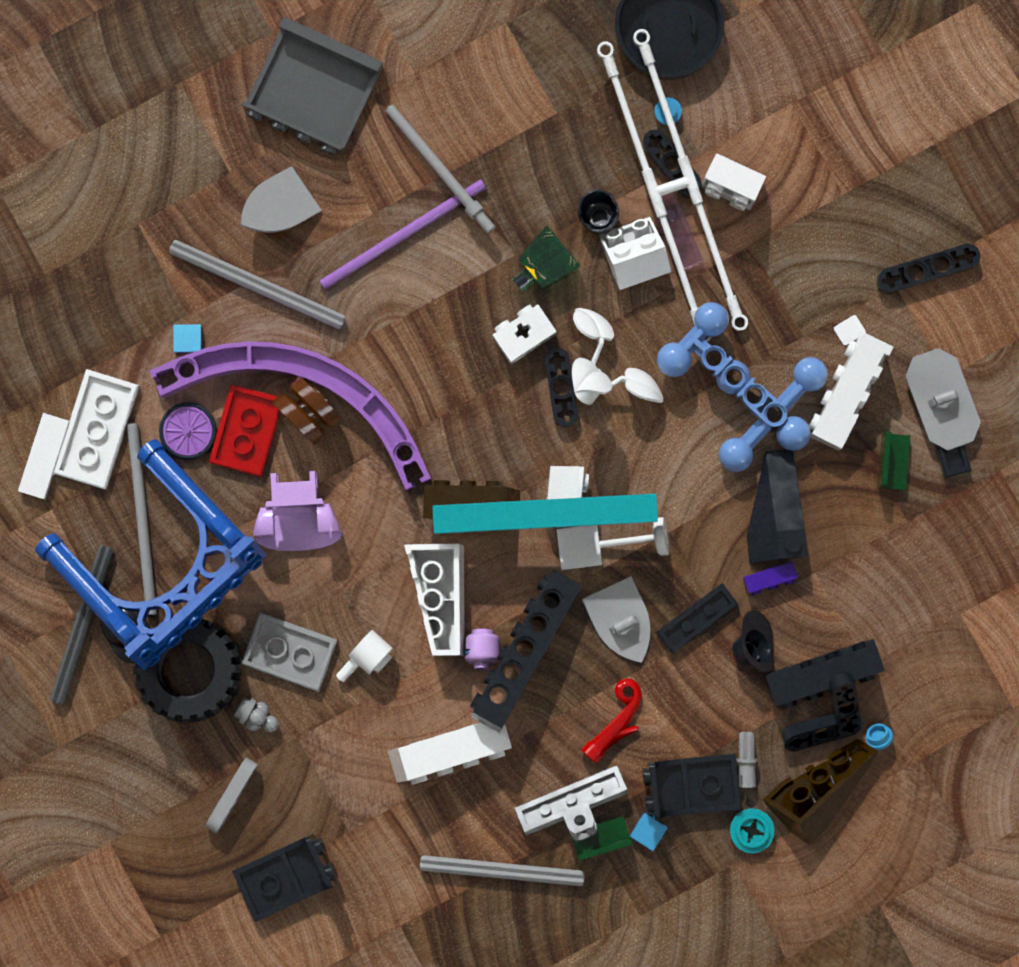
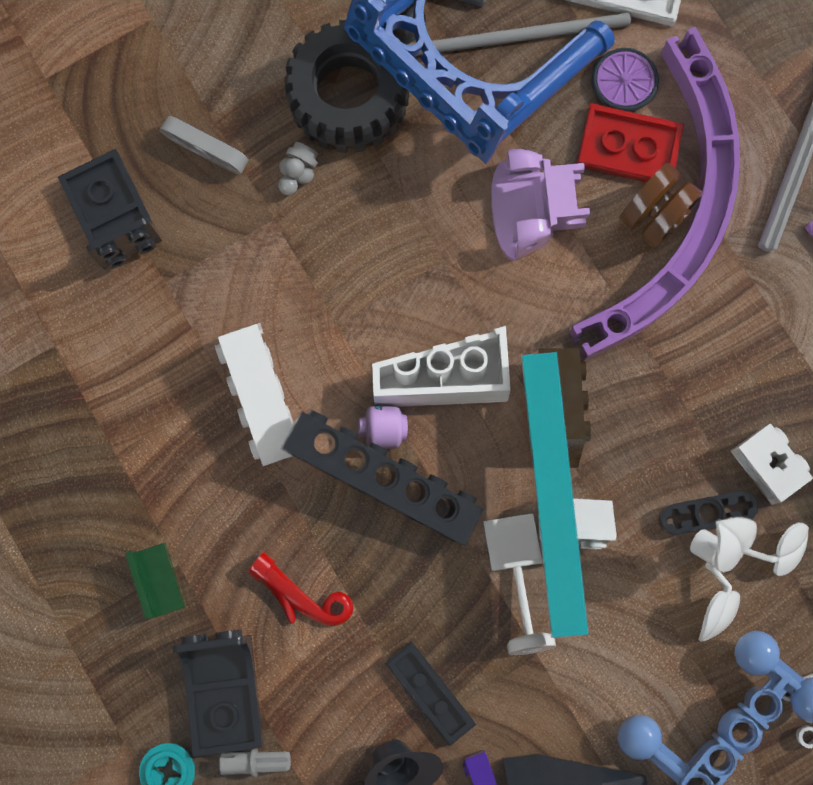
camera: 90 degrees right, 5 degrees down
medium azure tile [173,324,202,353] -> none
light grey tile [242,612,338,692] -> none
white piece [336,630,393,682] -> none
light grey axle [420,855,585,886] -> none
plate [515,766,628,842] -> none
light grey shield [581,577,650,663] -> none
dark azure tile [630,813,668,851] -> none

